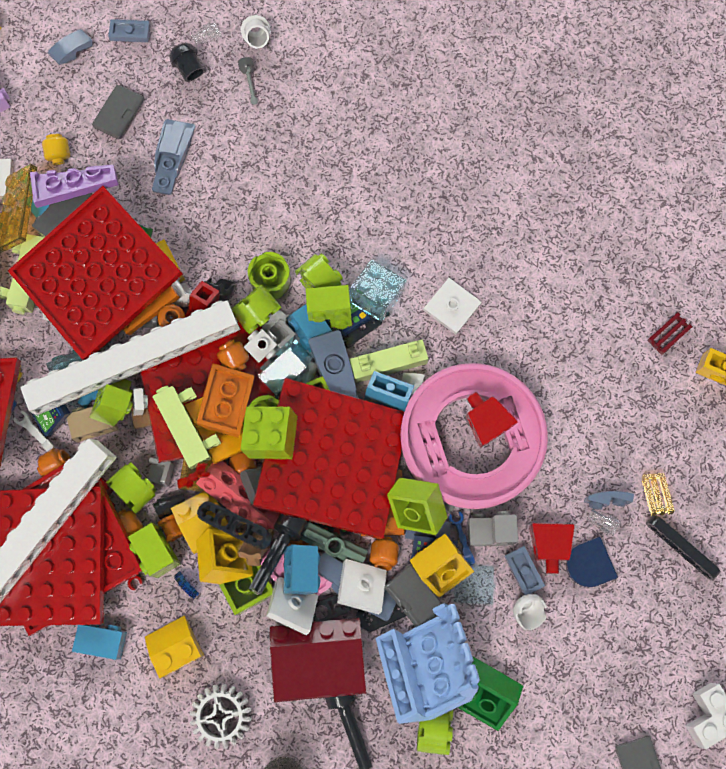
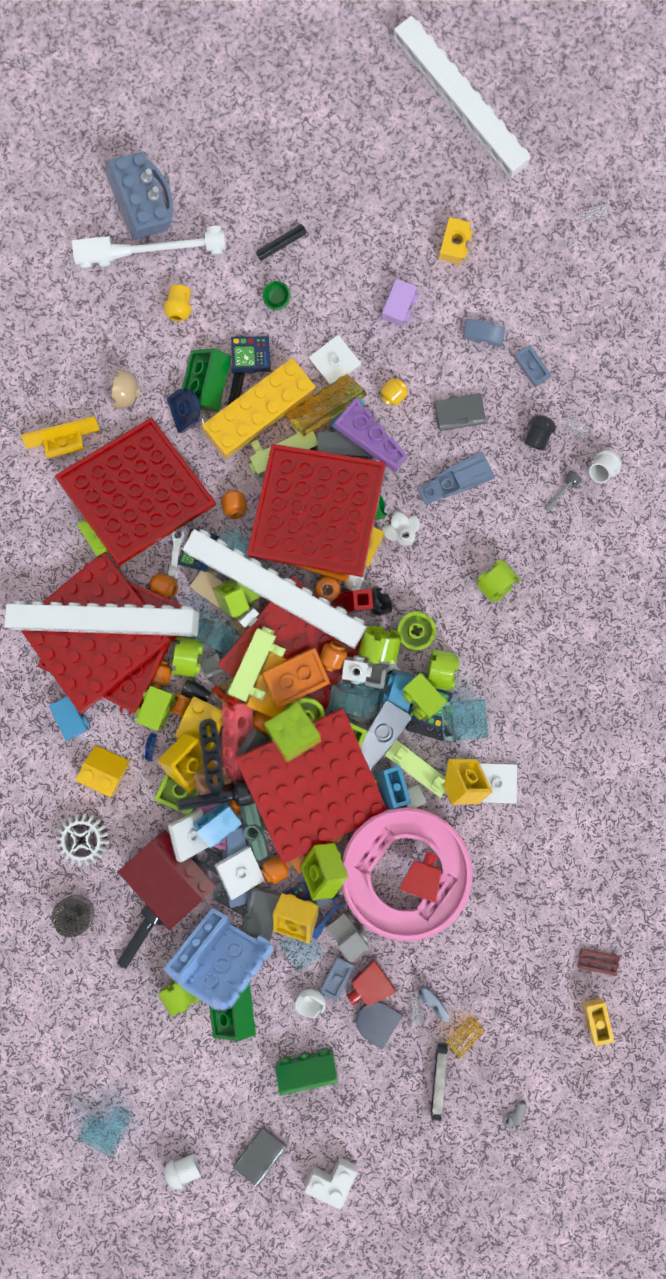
camera: 55 degrees right, 10 degrees up
none -> clear light blue brick [191,612,240,654]
none -> orange head [221,489,247,519]
none -> green slope [275,1048,338,1096]
none -> white plate [382,511,420,546]
none -> yellow slope [444,759,493,805]
none -> lime brick [476,559,521,604]

